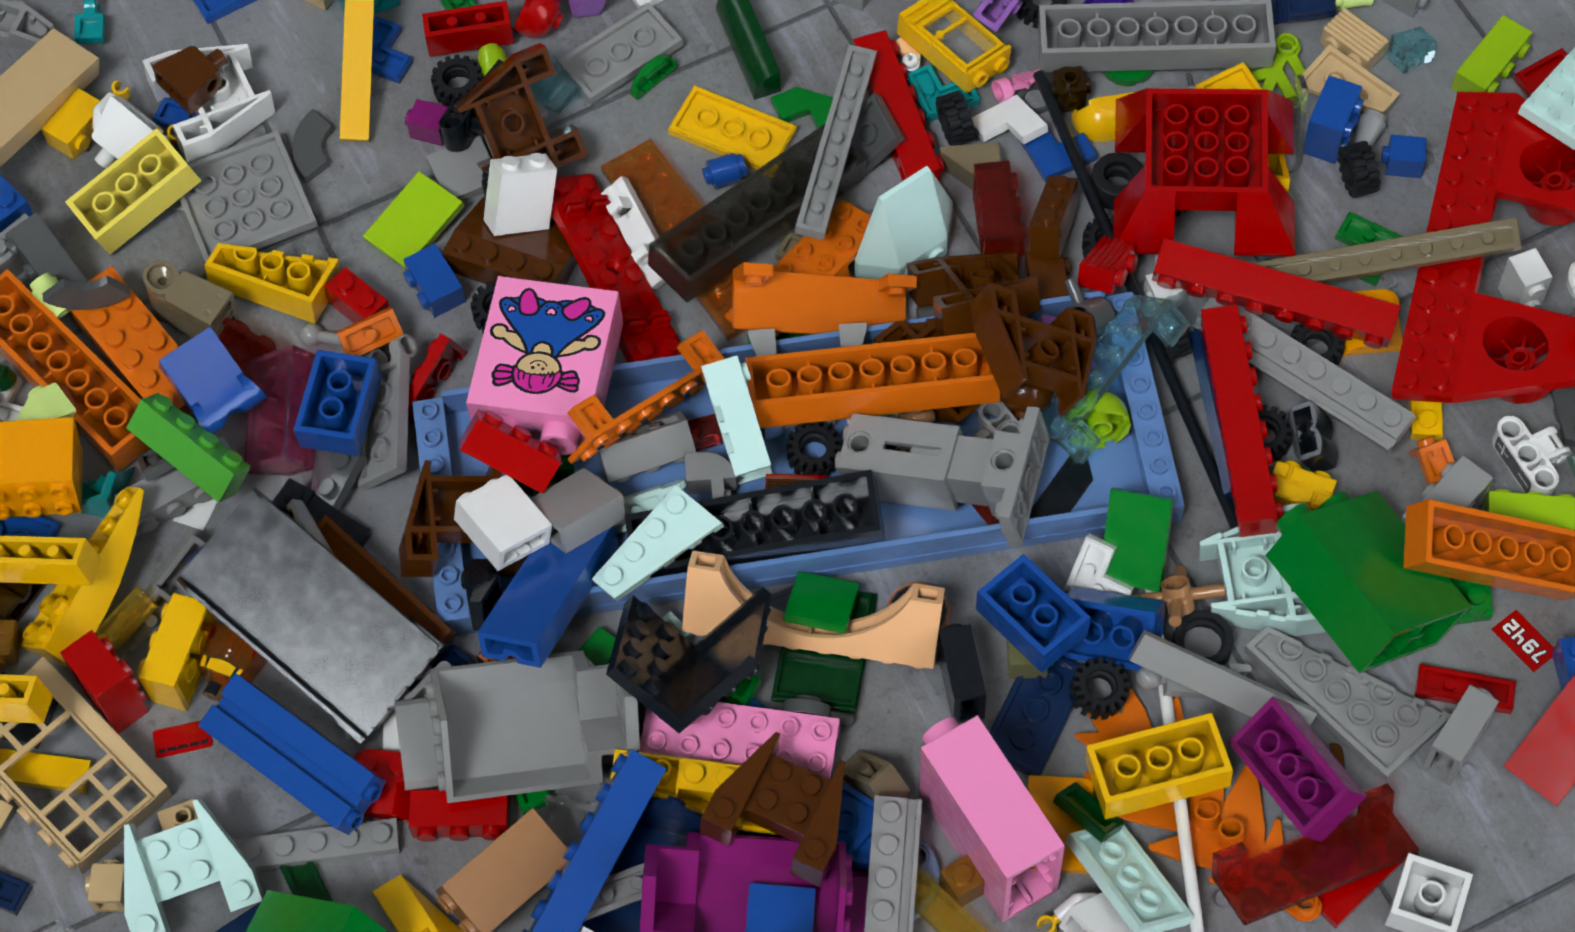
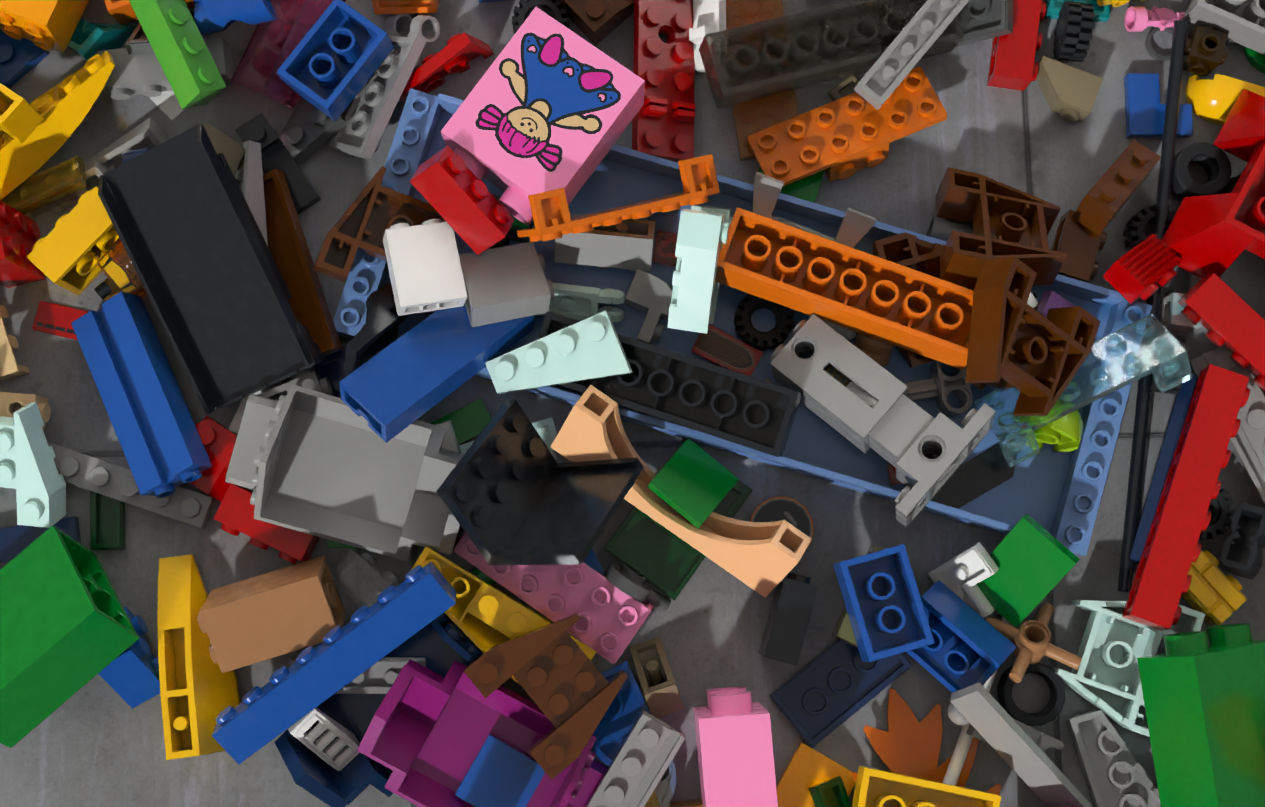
camera: 25 degrees right, 20 degrees up
orange bracket [732,262,917,335] -> none
light aqua wedge [855,166,953,279] -> none
white tile [971,95,1048,144] -> none
clear red brick [972,161,1026,268] -> none
dark grey piece [1064,276,1116,338] -> none
black tyre [1069,657,1131,720] -> none

